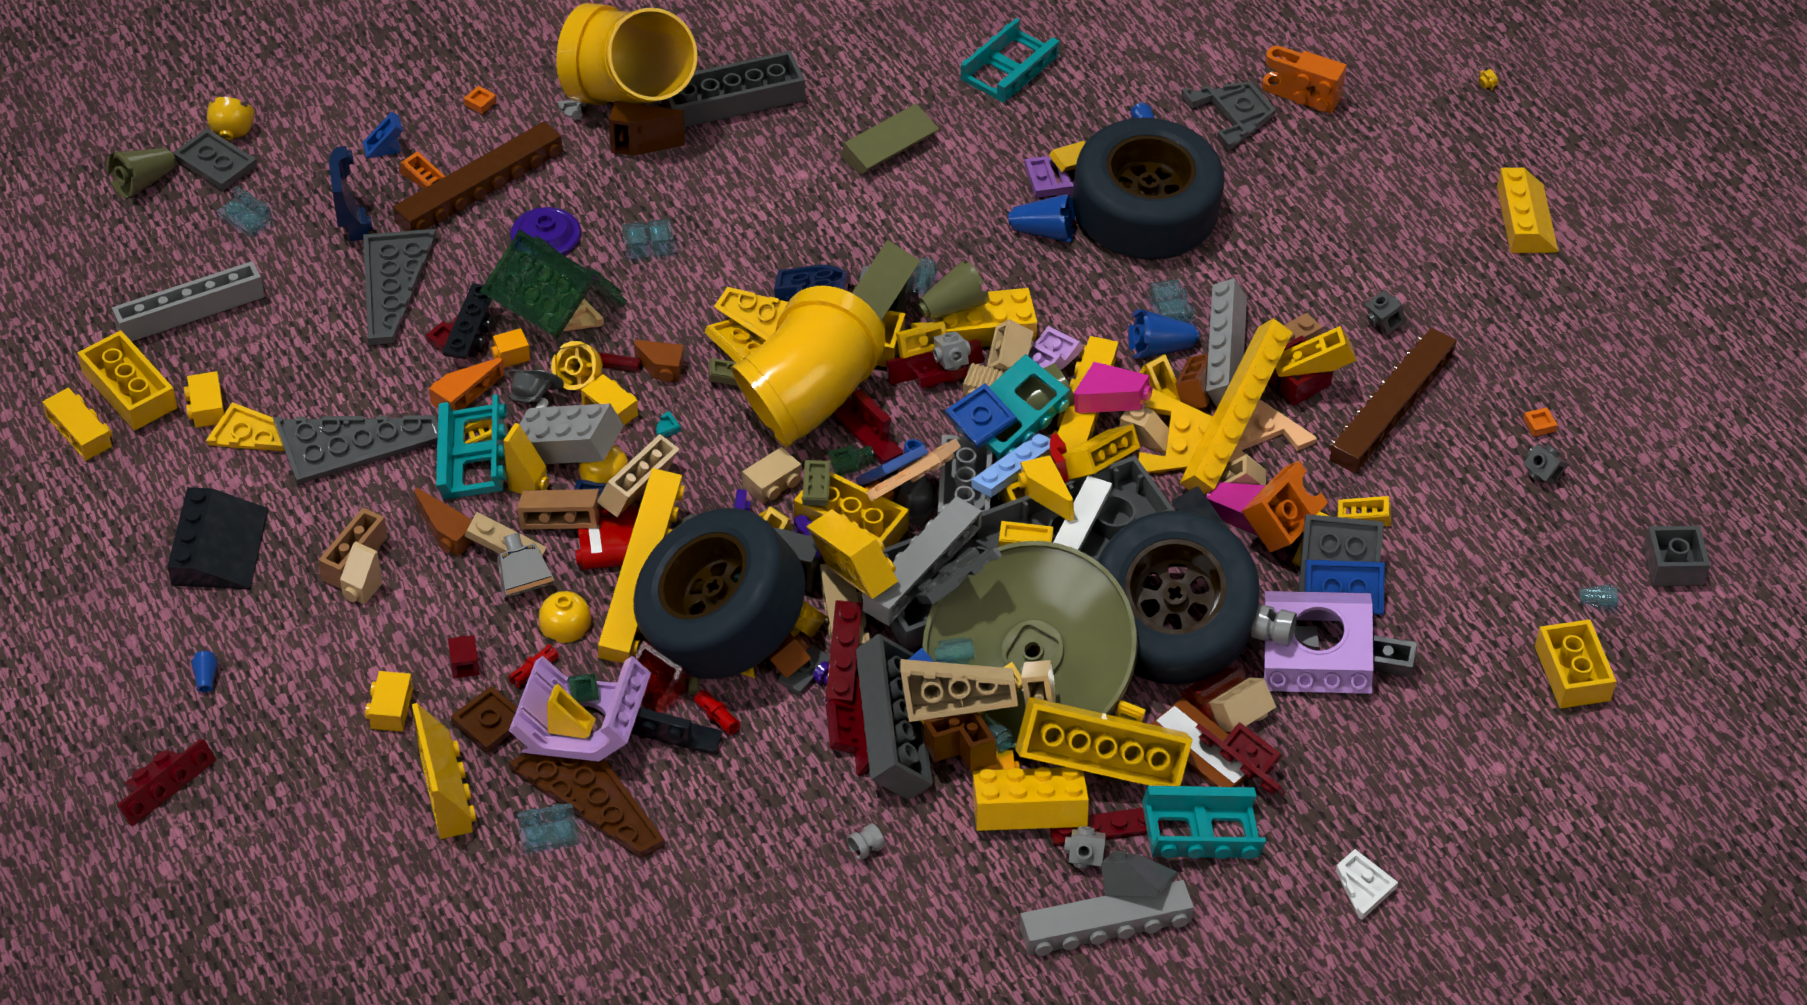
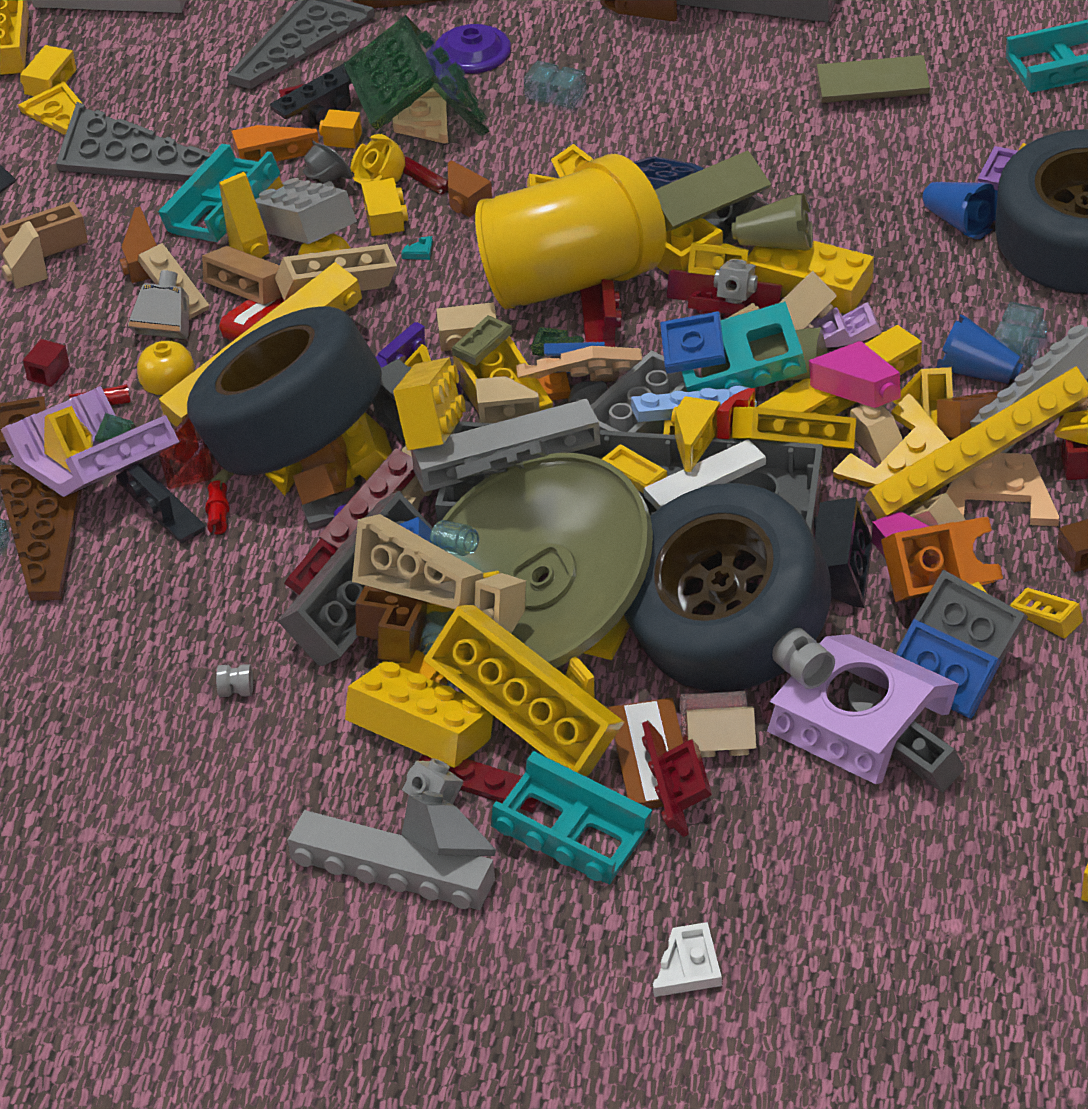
camera: 40 degrees right, 5 degrees down
none -> tan slope [475,376,540,423]

